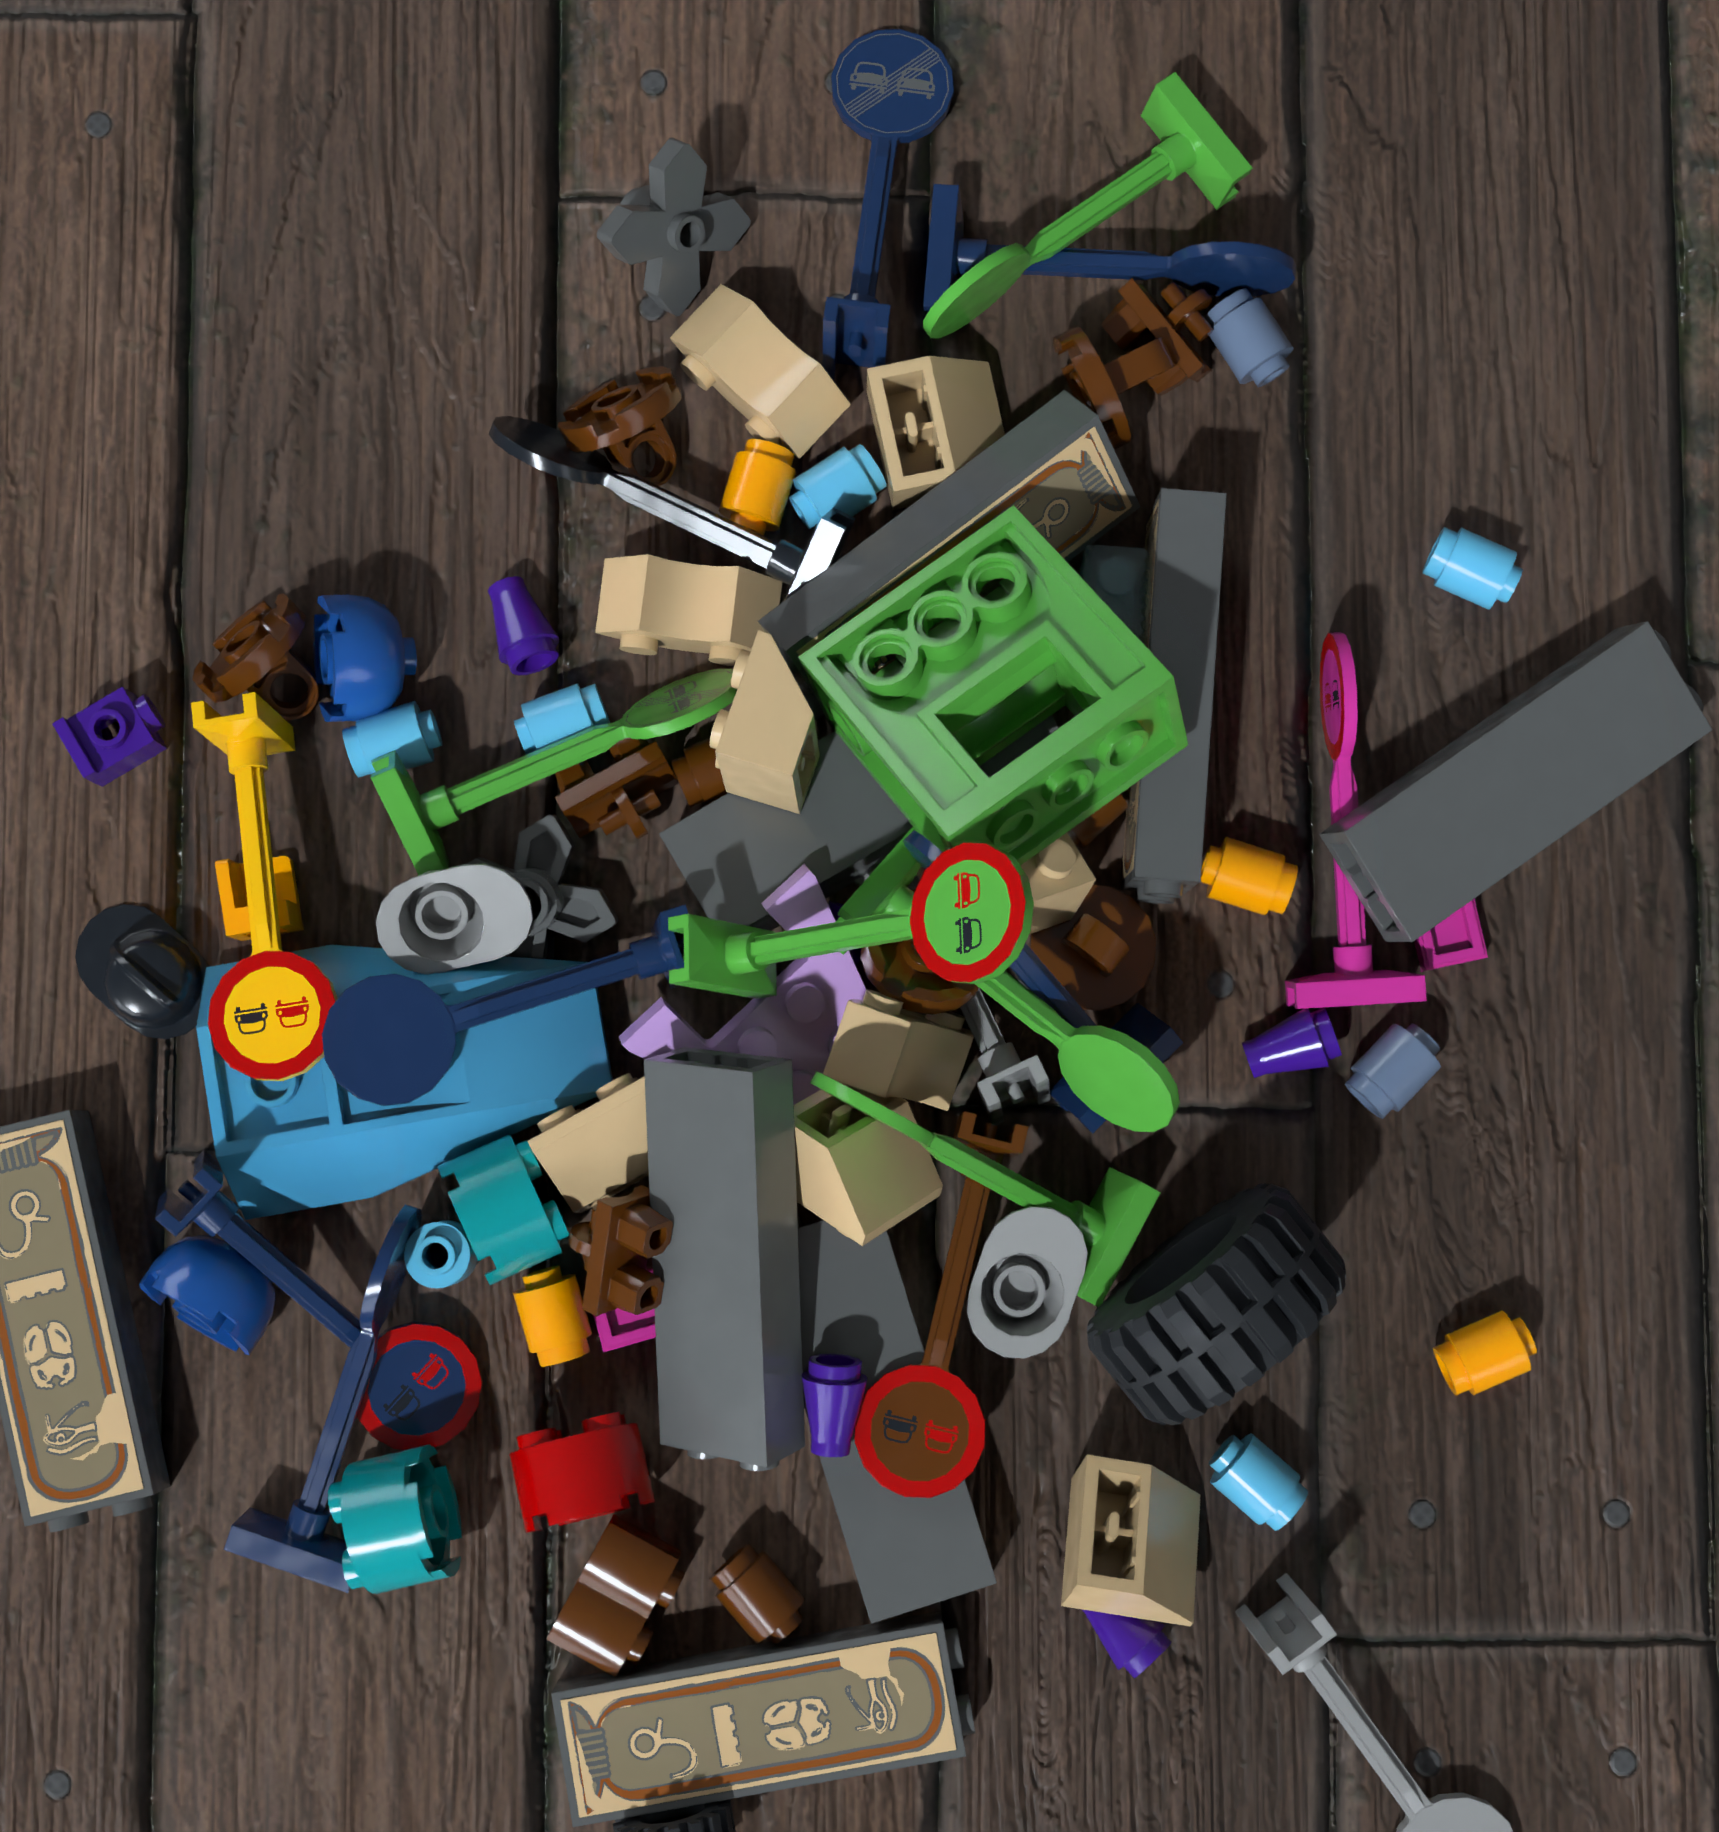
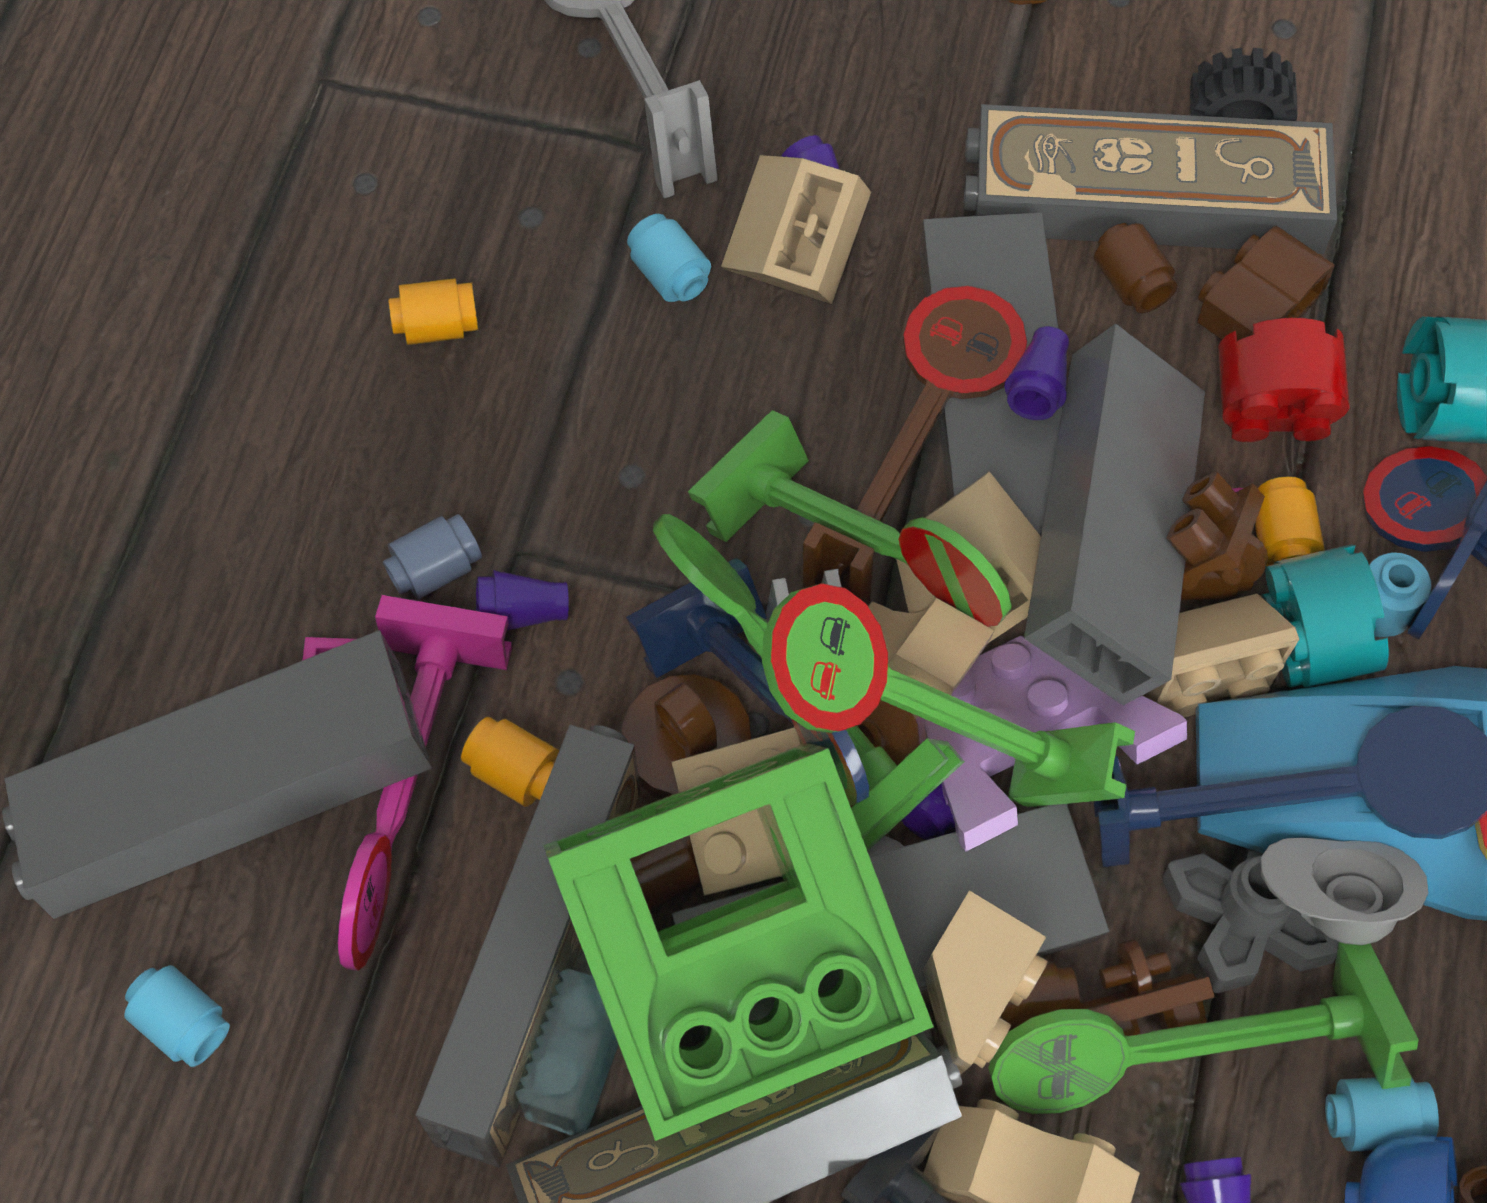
camera: 165 degrees left, 20 degrees down
medium azure brick [514,683,610,755] -> none
light grey piece [967,1206,1088,1359] -> none
black tyre [1087,1183,1347,1425] -> none

